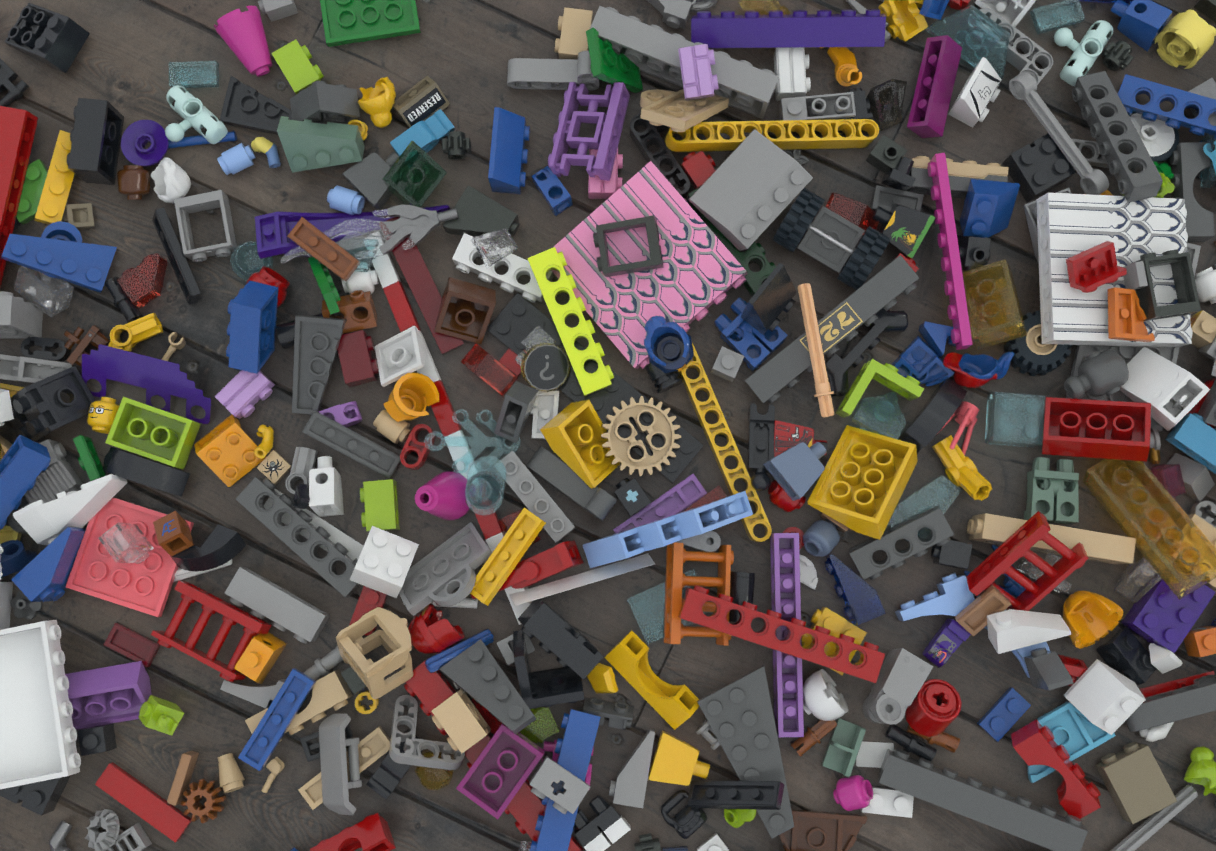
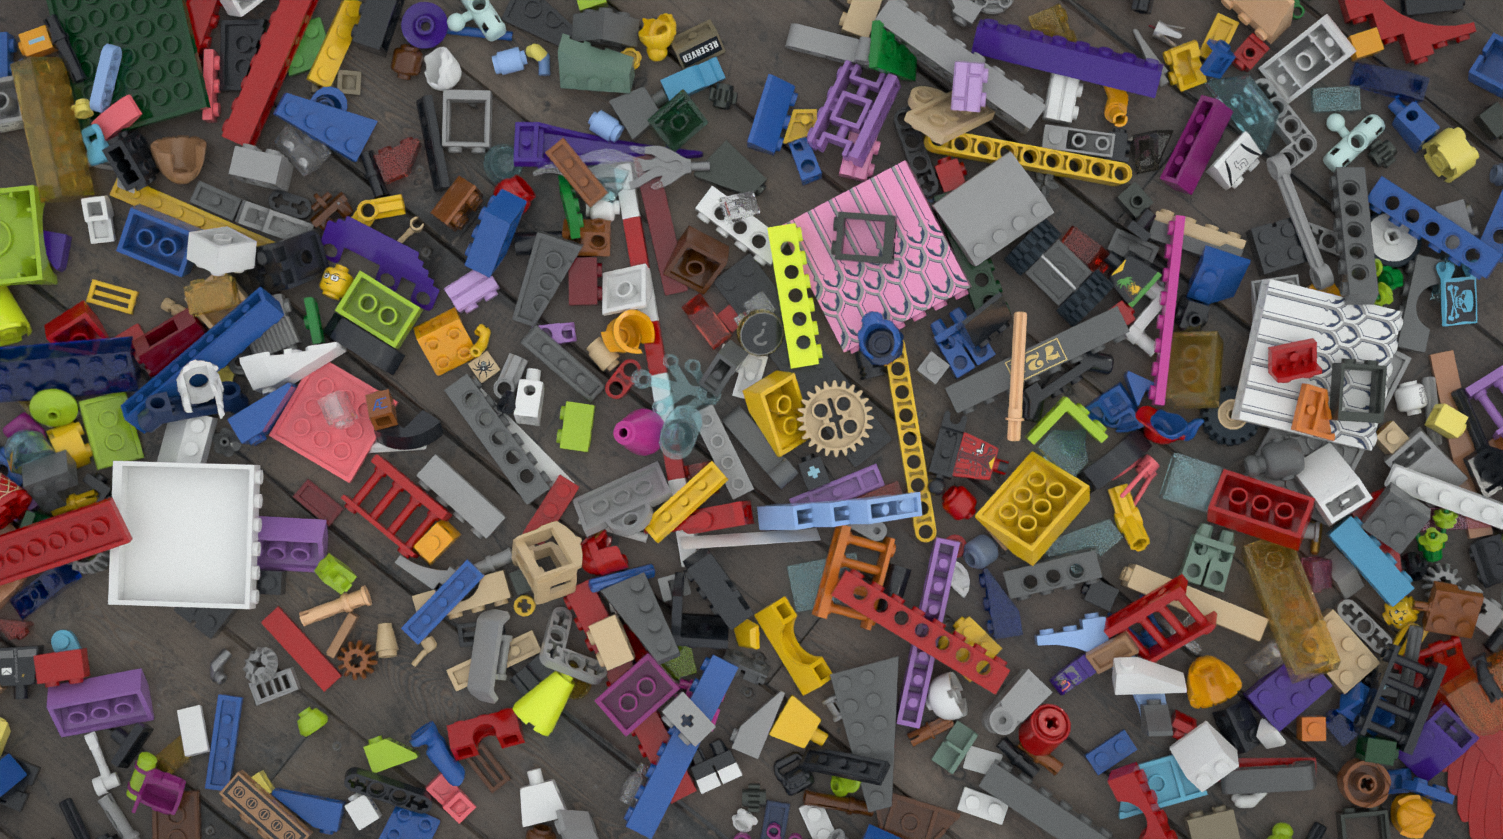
camera: 10 degrees right, 5 degrees up
white brick [350,526,419,598] -> none
sand blue torso [763,442,827,501] -> none
dark pink head [833,775,873,811] -> none
light grey tile [1123,261,1148,290] -> none
none -> light nougat pin [299,585,372,626]
none -> dark orange slope [430,176,484,232]
none -> neon yellow cone [513,670,575,736]
none -> yellow piece [783,109,817,144]
none -> reddish brown pin [803,790,874,817]
none -> white beam [1126,279,1165,357]

